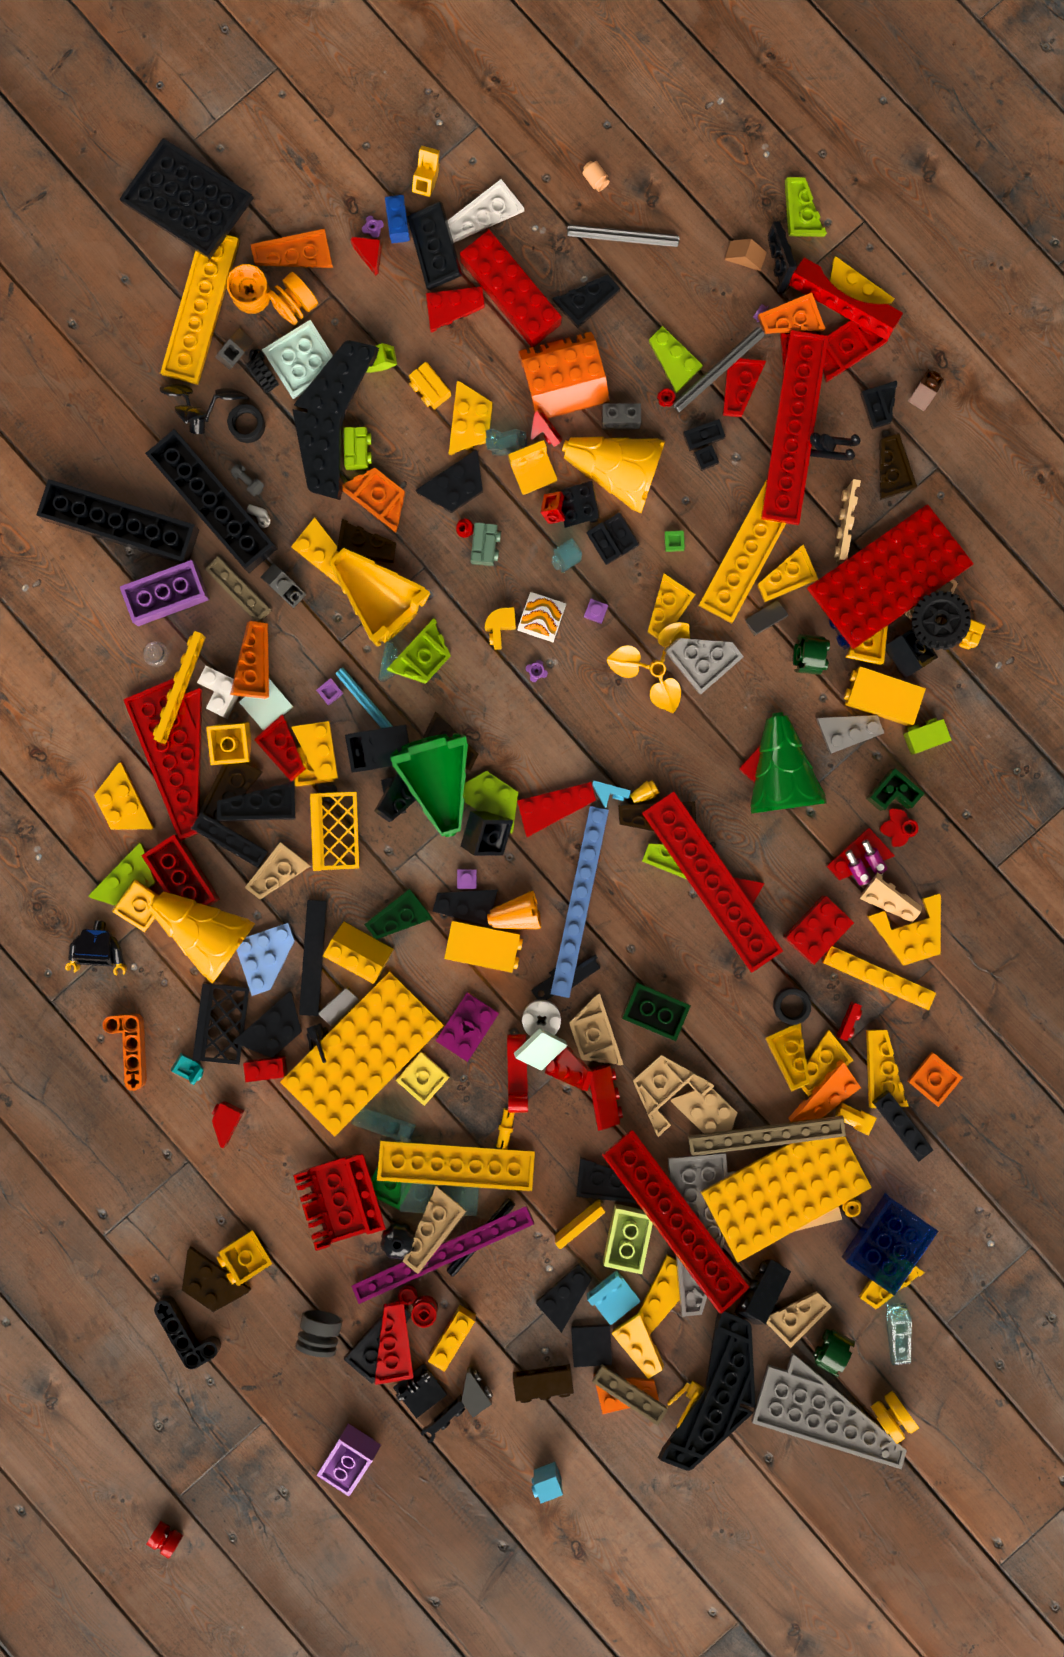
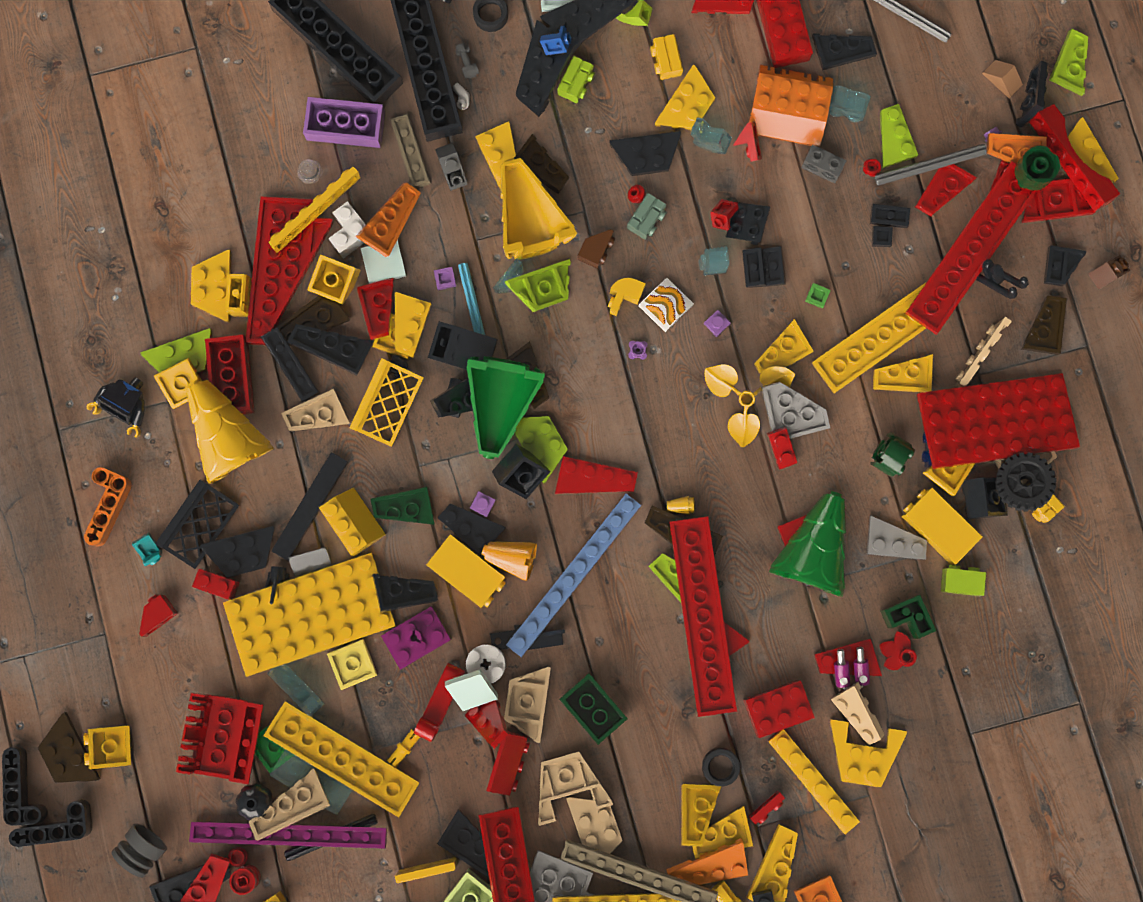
camera: 25 degrees right, 5 degrees down
light blue plate [236,923,295,996] -> none
orange wing [343,468,405,533] -> none
yellow bracket [508,440,557,495] -> none
yellow cone [562,436,665,513] -> none
medium azure slope [592,780,631,808] -> none
dark grey slope [745,601,789,636] -> none
none -> black beam [9,799,92,847]
none -> yellow brick [225,274,252,317]
none -> black wing [372,574,438,613]
none -> blue bracket [540,26,571,55]
none -> reddish brown slope [578,229,615,269]
none -> red plate [767,427,797,470]
none -> clear light blue brick [829,86,871,122]
none -> dark green brick [1015,146,1060,190]

